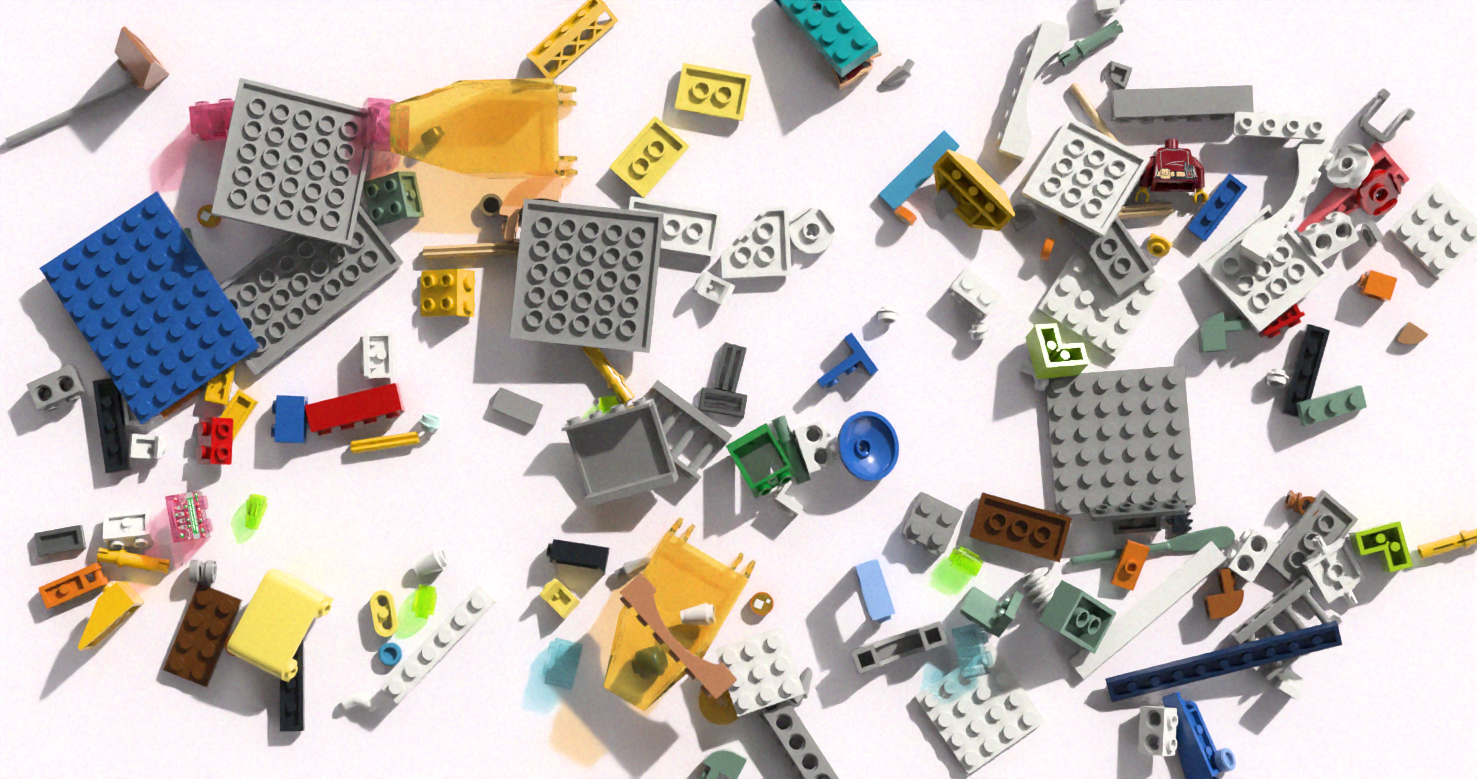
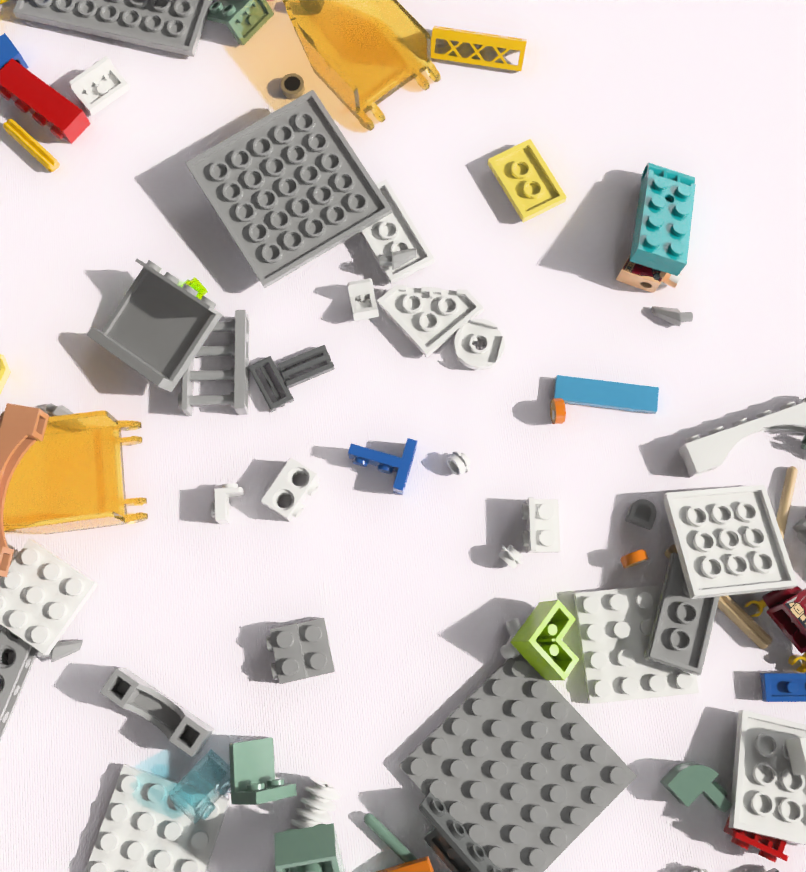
camera: 55 degrees right, 10 degrees down
light aqua plate [418,413,441,432] -> none
yellow bracket [420,268,475,317] -> none
tan axle [423,242,519,259] -> none
light grey tile [491,387,543,426] -> none
light nougat arch [499,176,564,242] -> none
black window [546,539,610,574] -> none
yellow pin [582,347,635,405] -> none
light yellow plate [609,116,690,198] -> none
white cone [680,603,716,626] -> none
green window [726,423,796,499] -> none
pearl gold tile [750,592,774,615] -> none
sand green pin [771,415,811,485] -> none
blue dish [837,411,899,481] -> none
light blue window [853,559,896,623] -> none
yellow wedge [932,149,1015,232] -> none
light grey tile [935,187,960,220] -> none
clear neon green brick [947,546,984,577] -> none
reddish brown plate [969,492,1072,563] -> none
yellow plate [1147,233,1173,257] -> none
none -> light grey bar [379,248,417,270]

